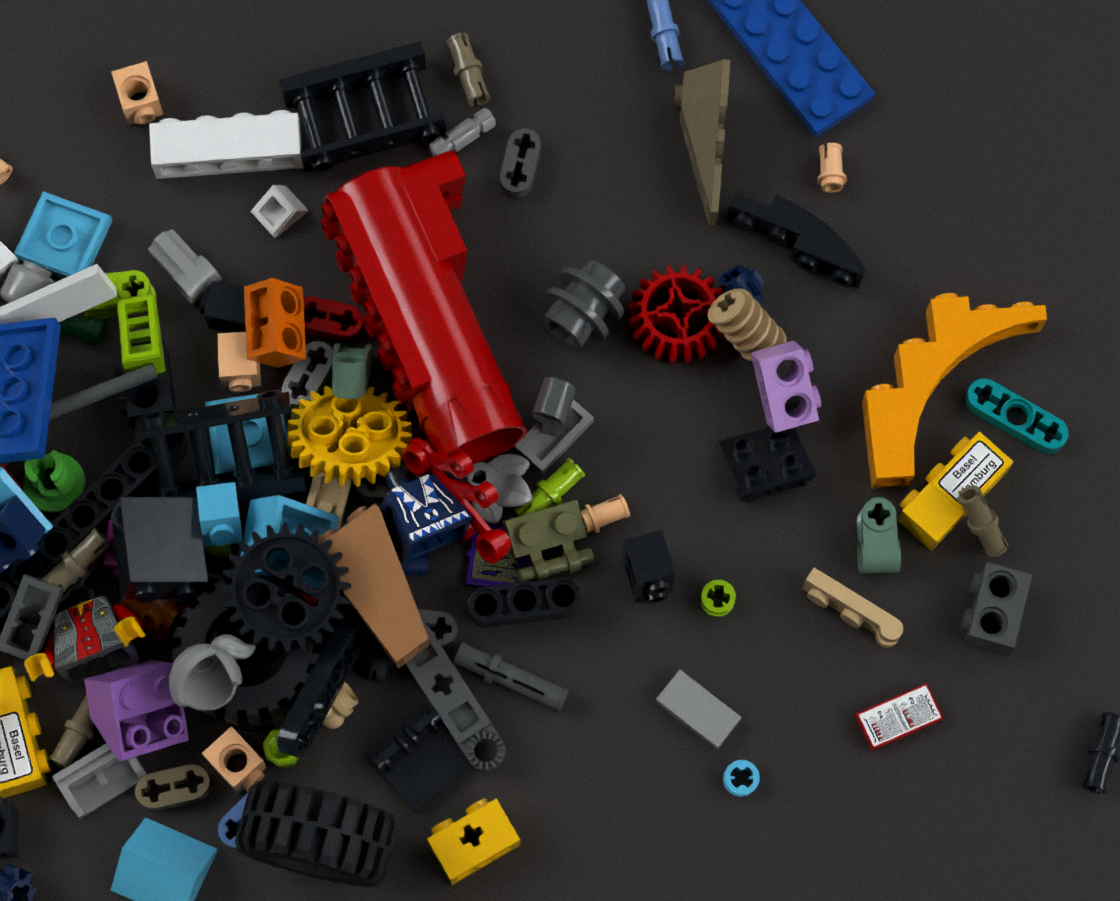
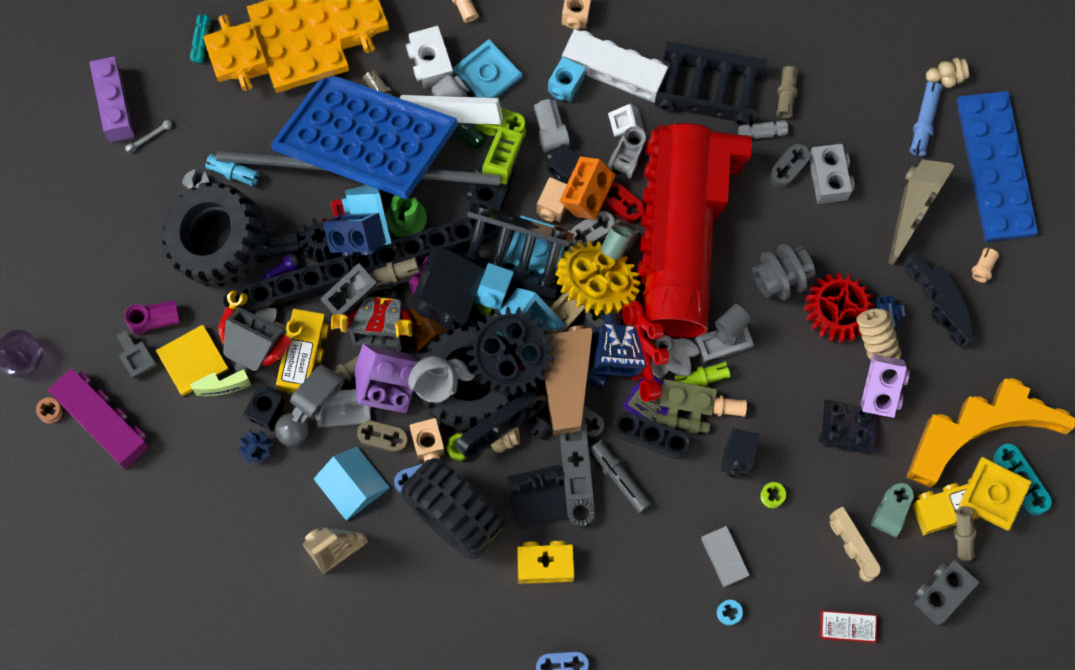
camera: 25 degrees right, 0 degrees up
none -> dark grey beam [275,364,344,447]
none -> medium azure brick [548,56,585,102]
none -> light grey piece [608,126,646,179]
none -> light grey brick [809,144,854,204]
none -> yellow tile [958,457,1031,531]

